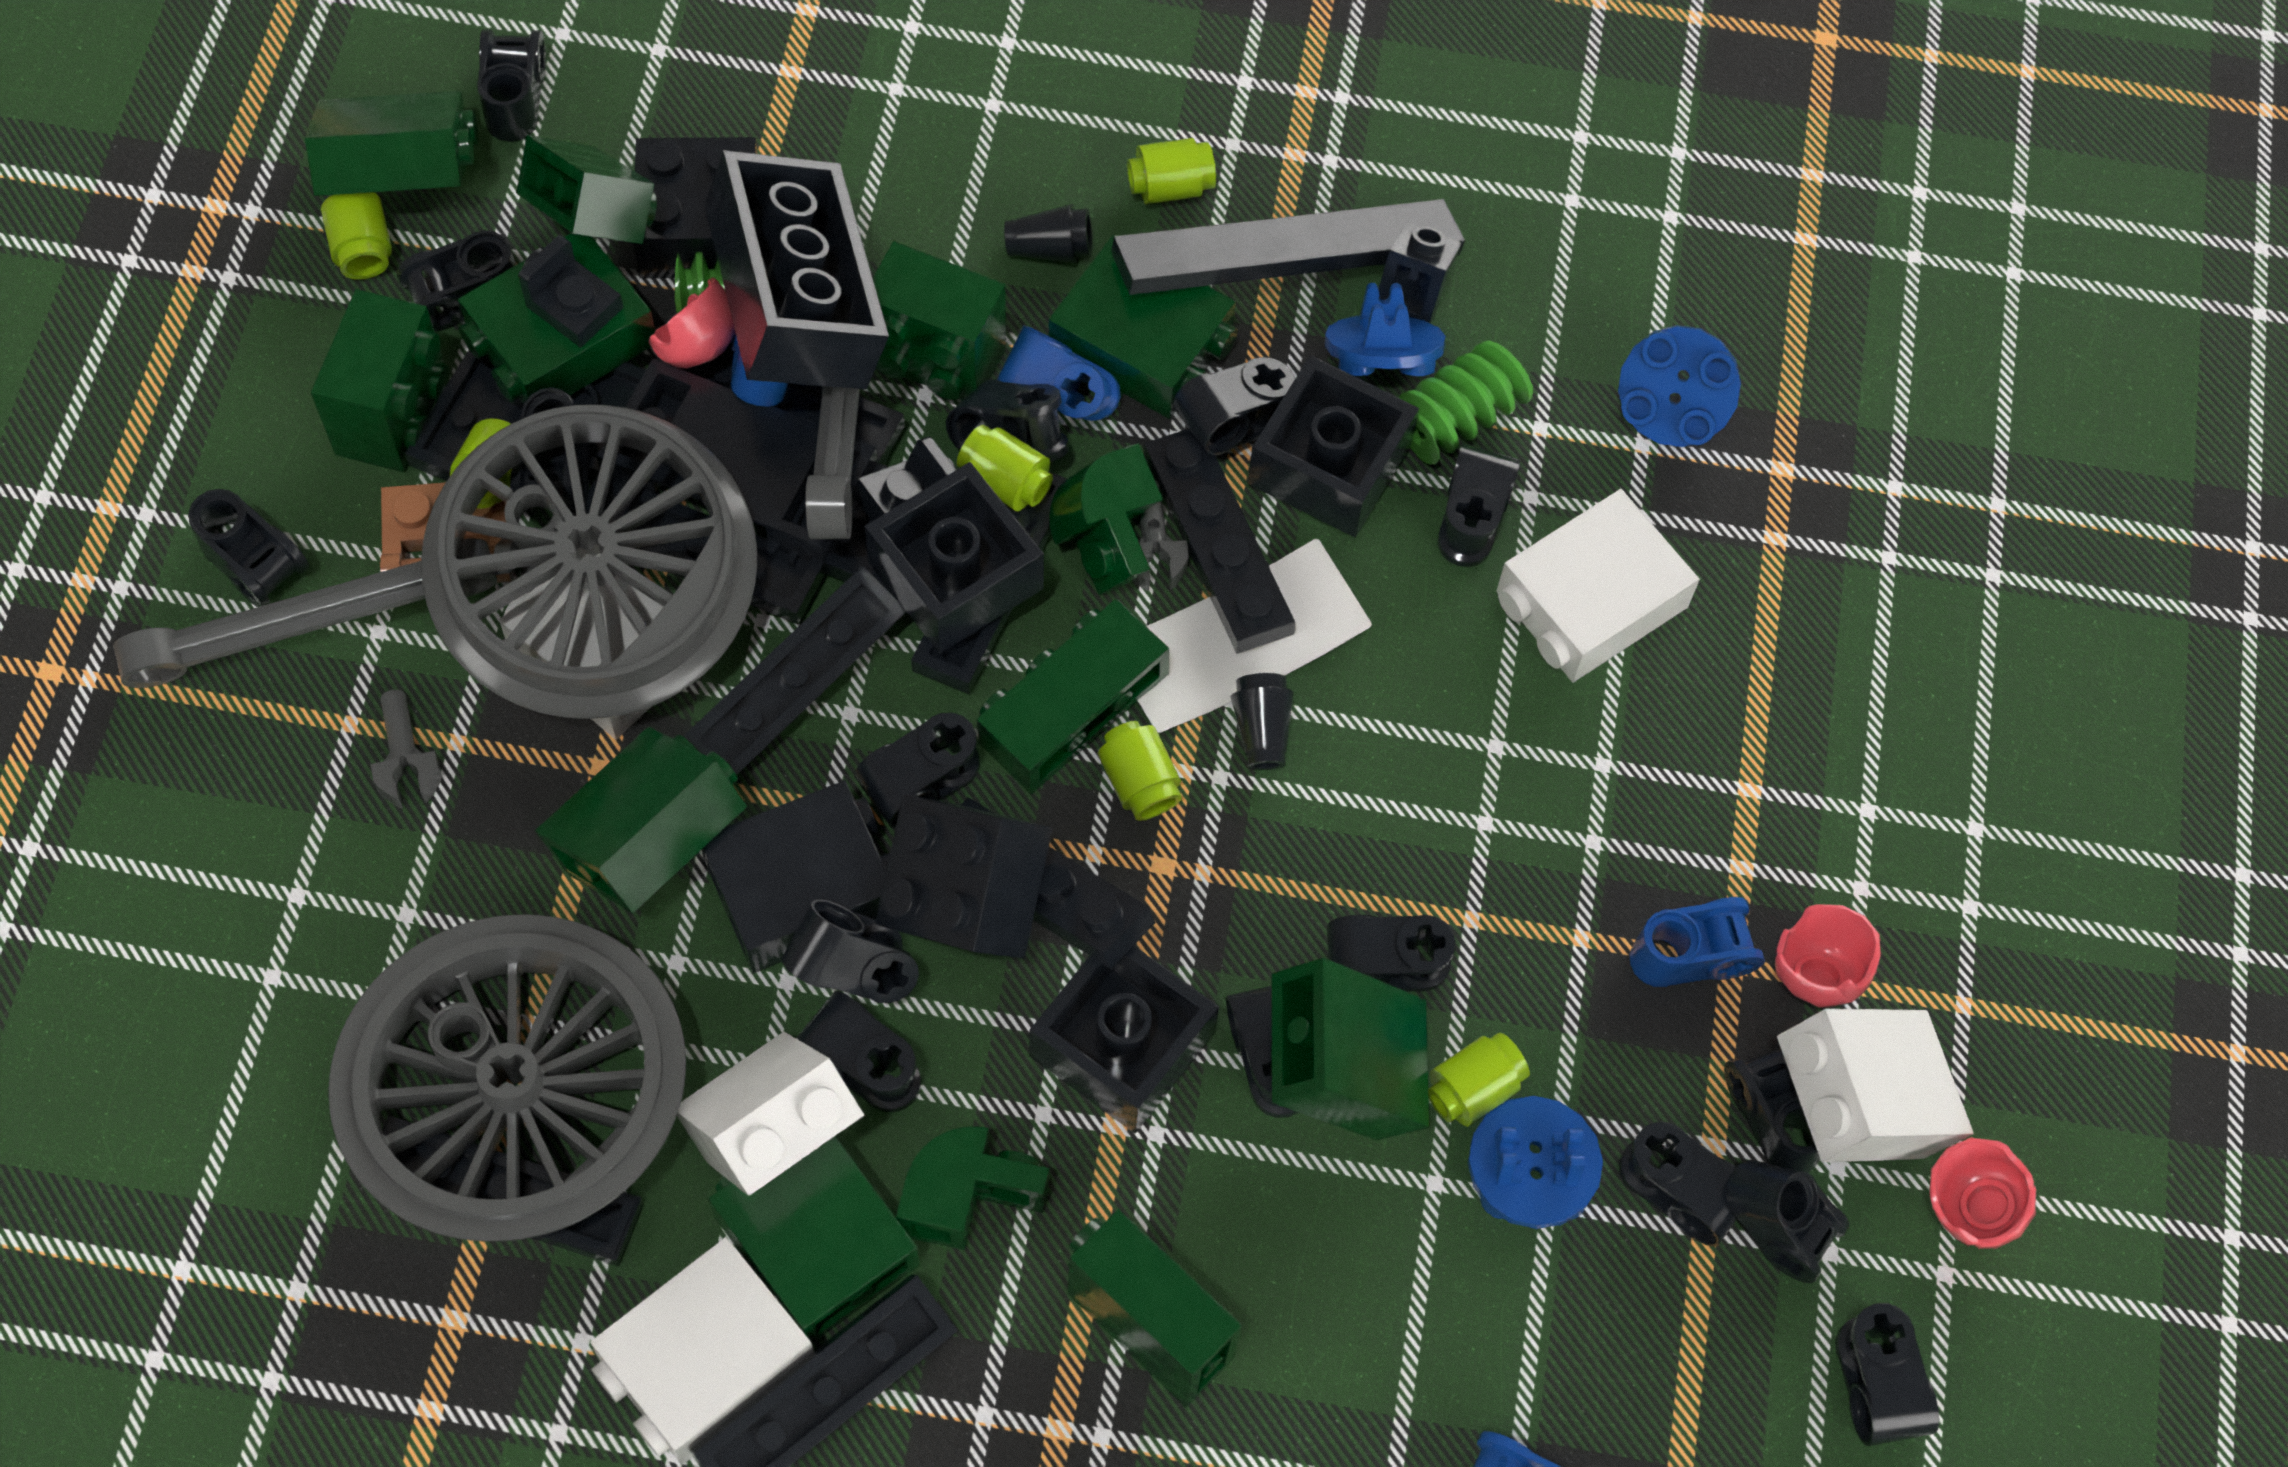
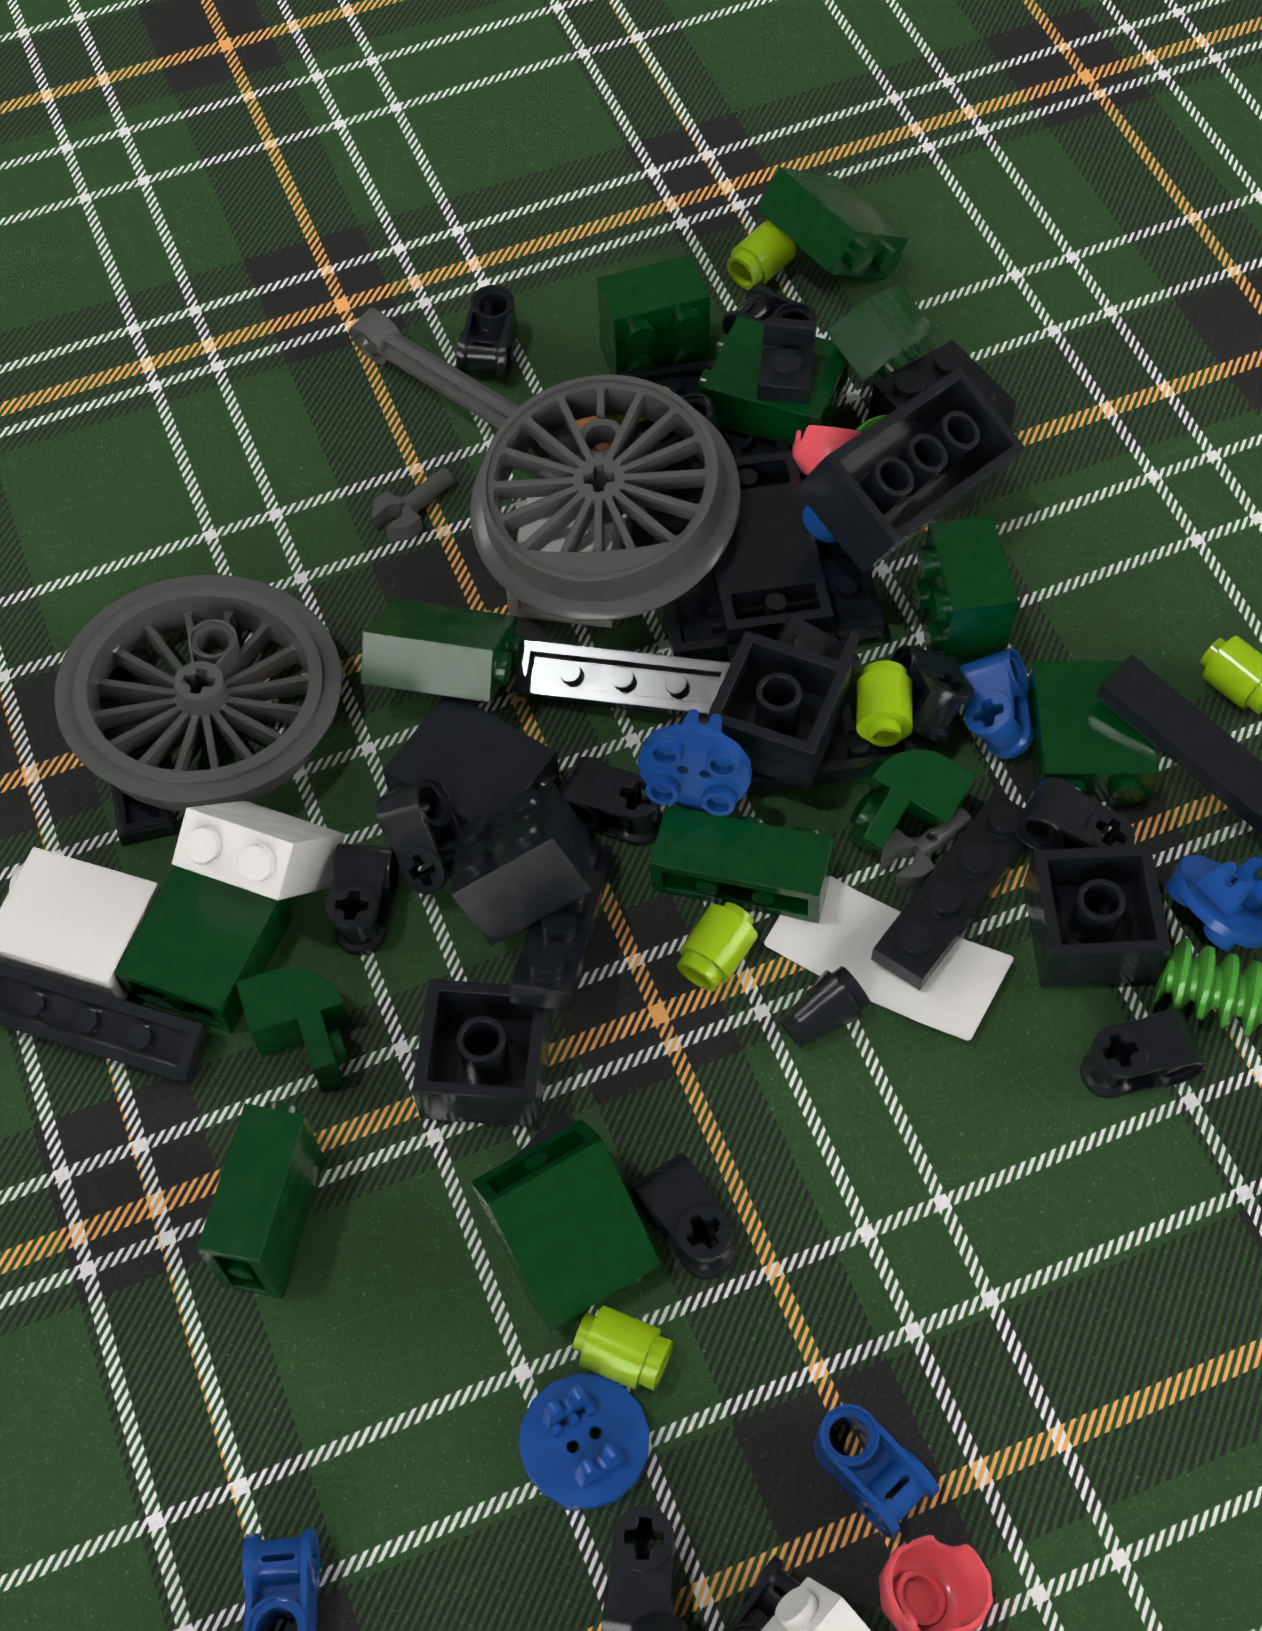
camera: 65 degrees right, 5 degrees down
black piece [477,29,546,142] -> none
dark grey piece [806,386,860,540] -> none
black cone [1004,204,1093,263] -> none
white brick [1496,489,1700,683] -> none
none -> blue plate [637,709,752,816]

